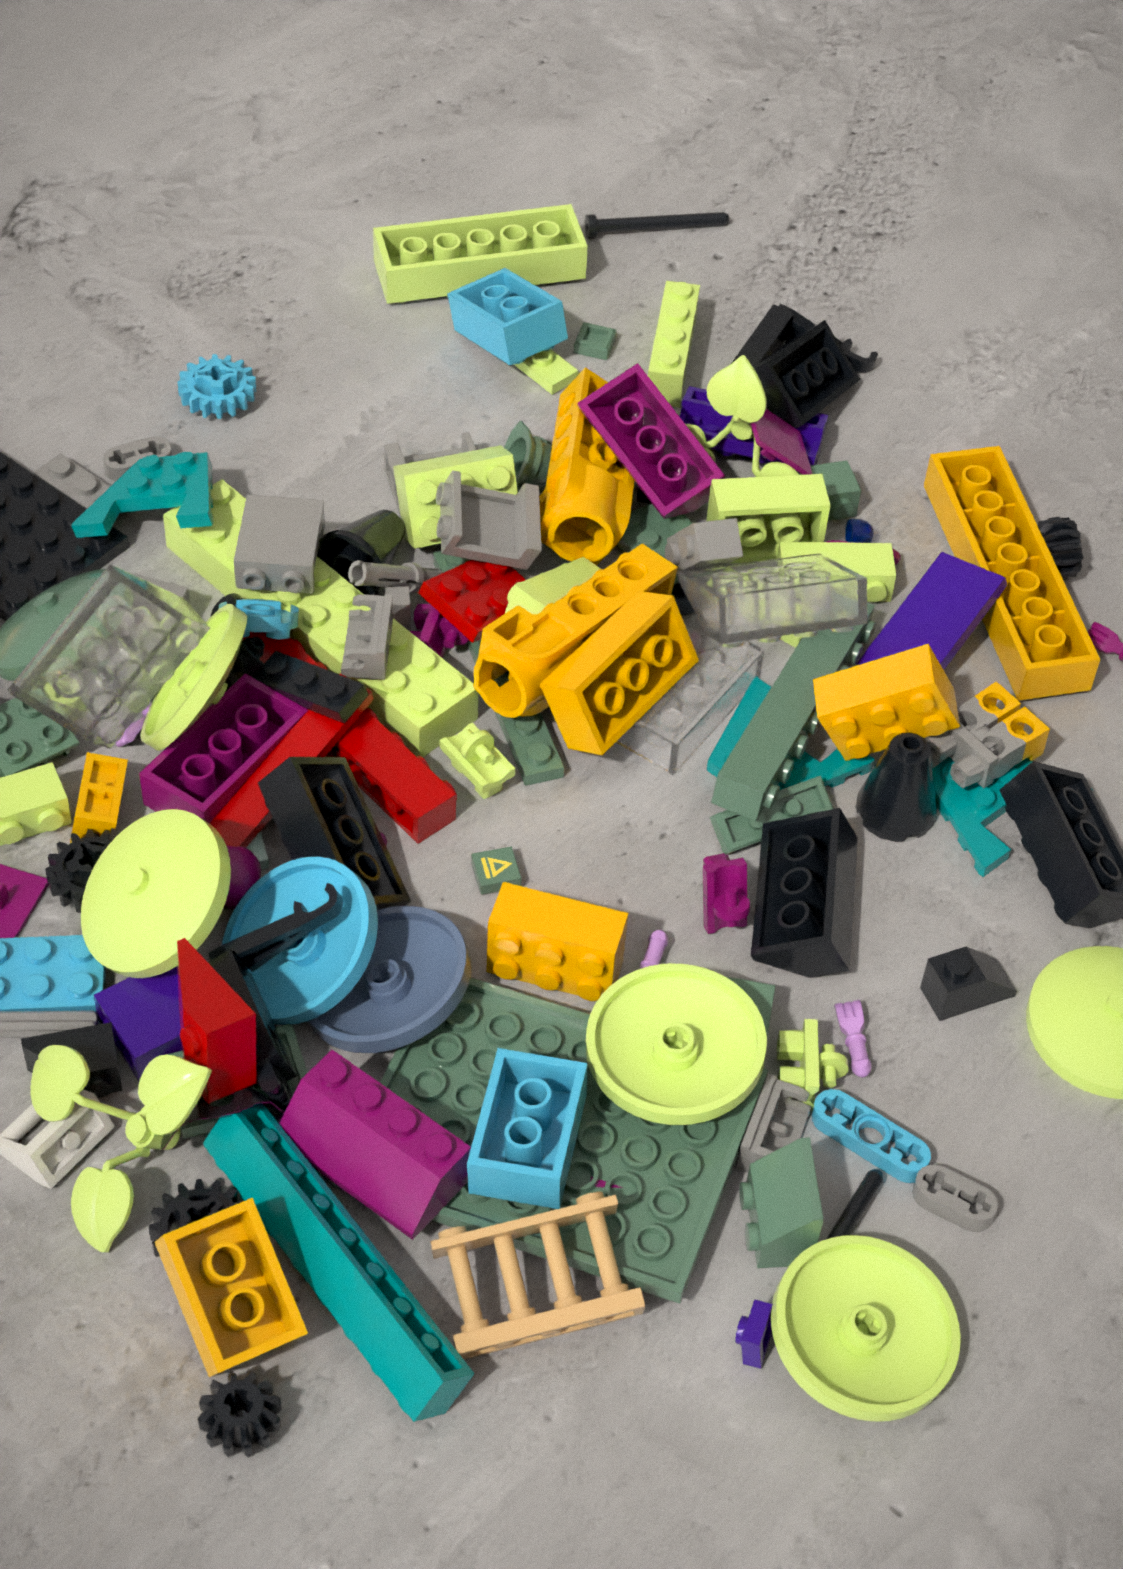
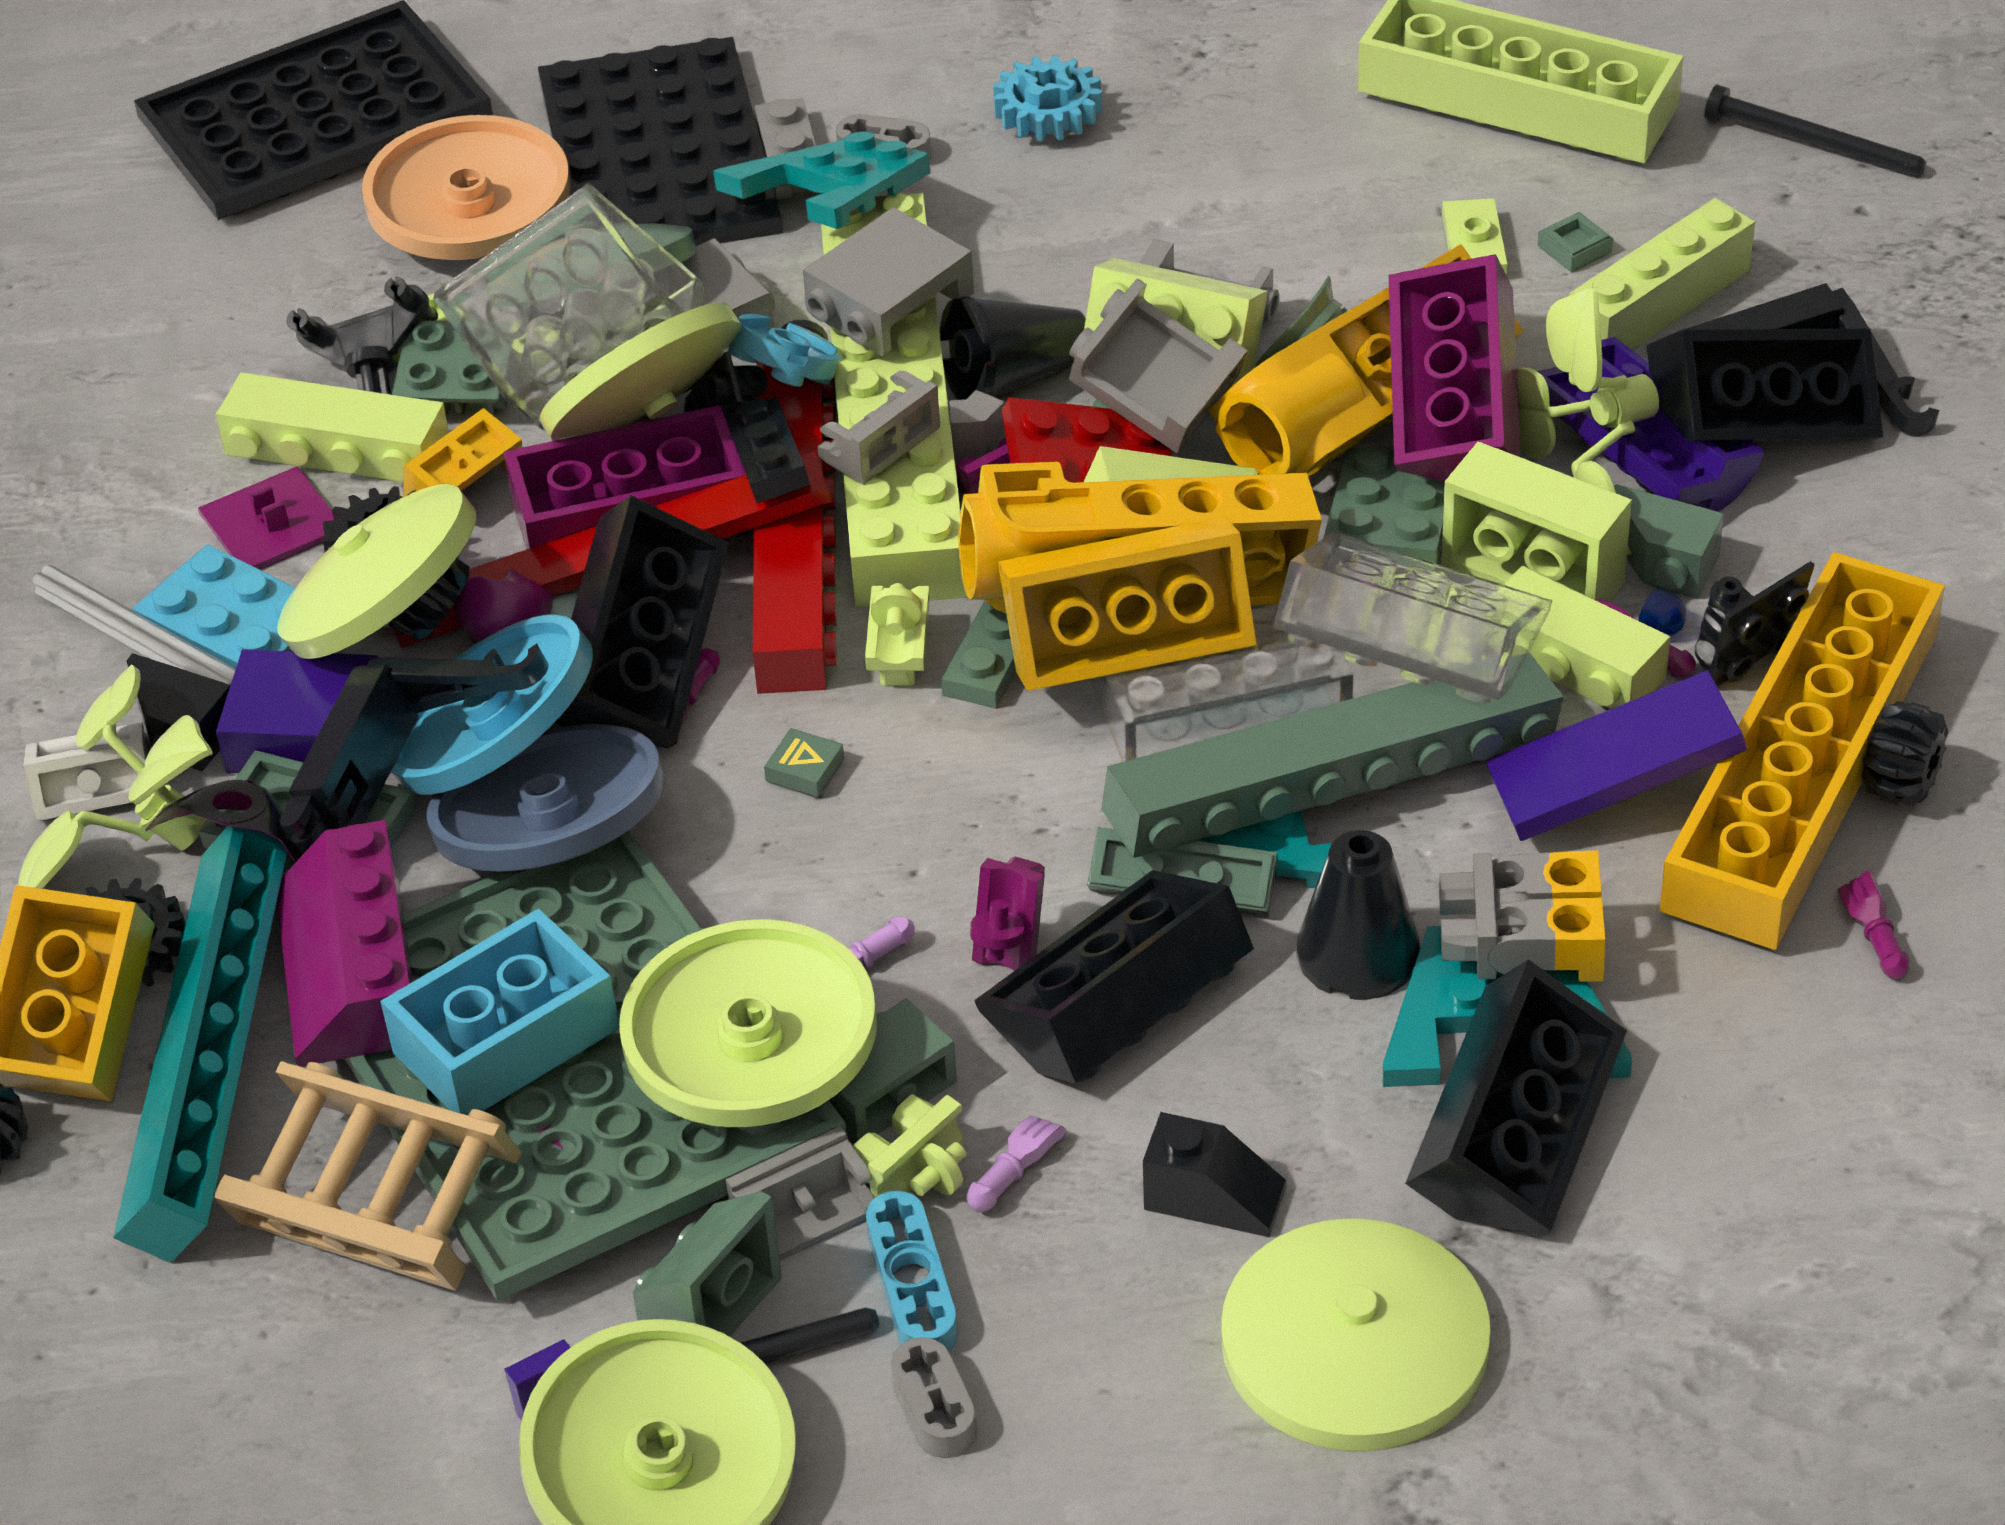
camera: 45 degrees right, 5 degrees down
red slope [177,938,256,1104] -> none
light grey pin [348,560,443,593] -> none
medium azure brick [447,268,568,365] -> none
yellow brick [486,882,629,1001] -> none
light grey brick [665,518,743,575] -> none
magenta piece [751,409,813,475] -> none
yellow brick [813,644,960,761] -> none
none -> black hinge [1694,561,1815,686]

